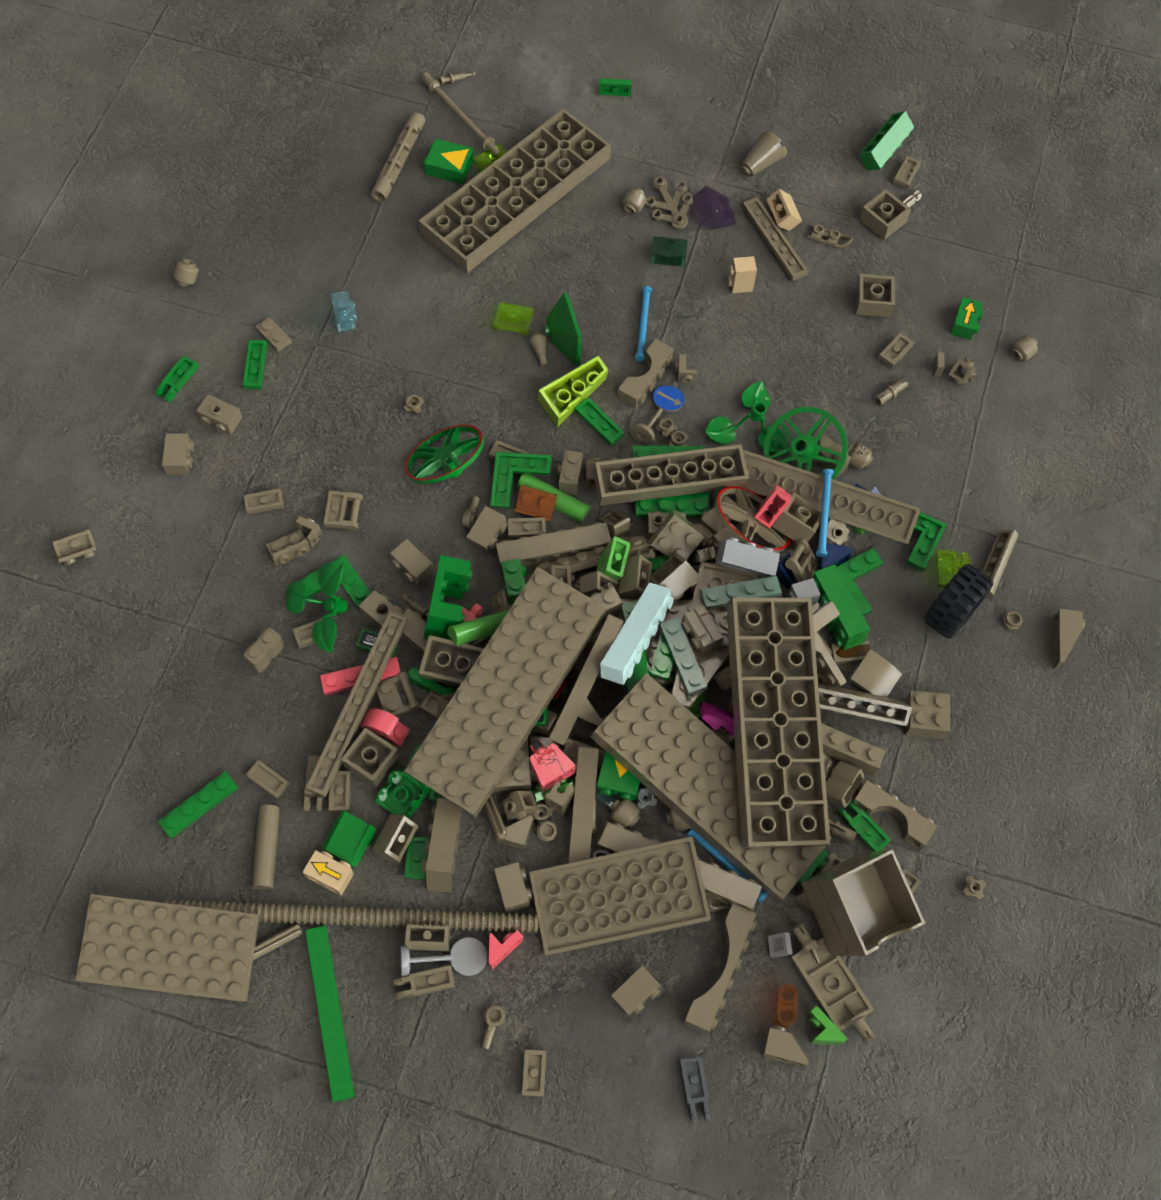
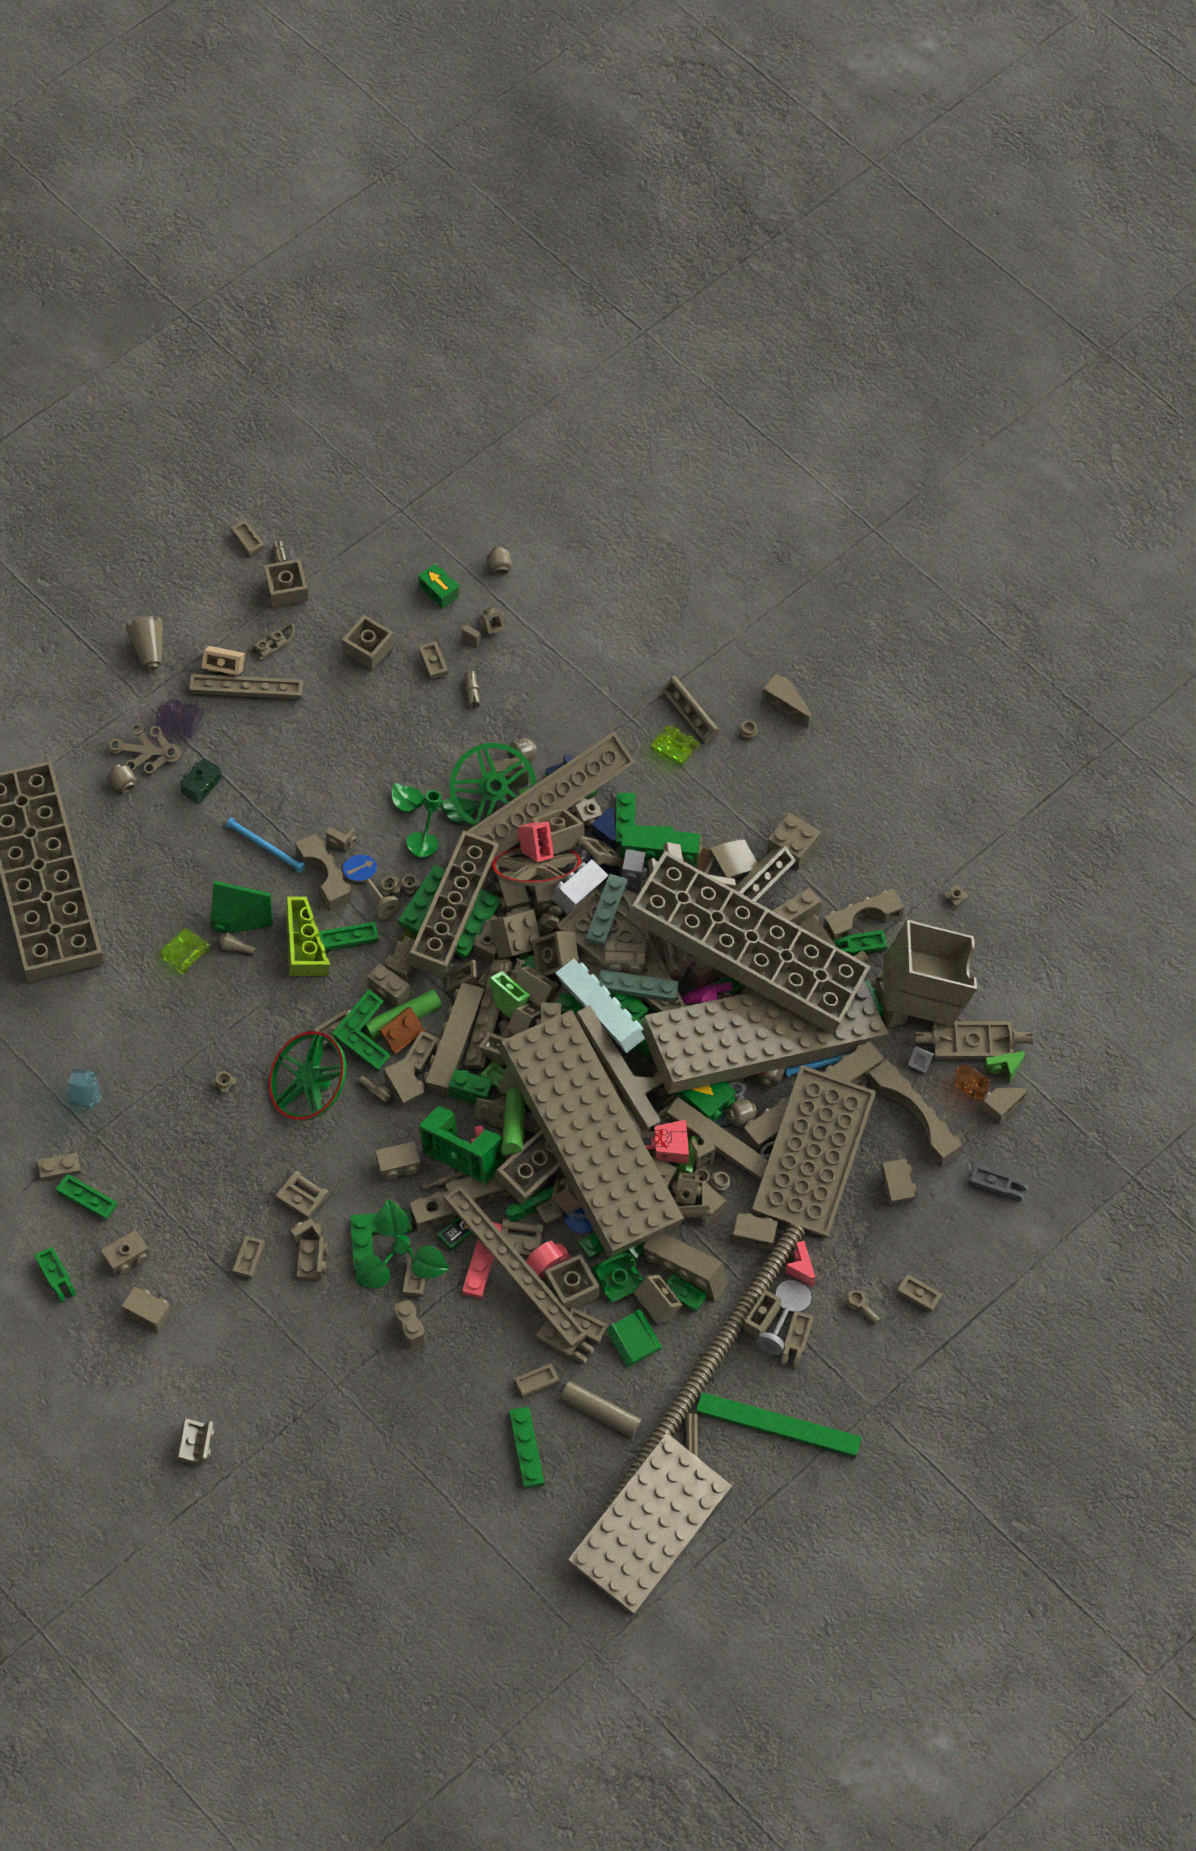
camera: 60 degrees left, 5 degrees down
tan brick [303,850,354,896] -> none
tan brick [727,256,757,293] -> none
dark azure bar [816,469,834,557] -> none
brick [859,111,914,171] -> none
green plate [906,512,947,572] -> none
black tyre [924,564,994,639] -> none

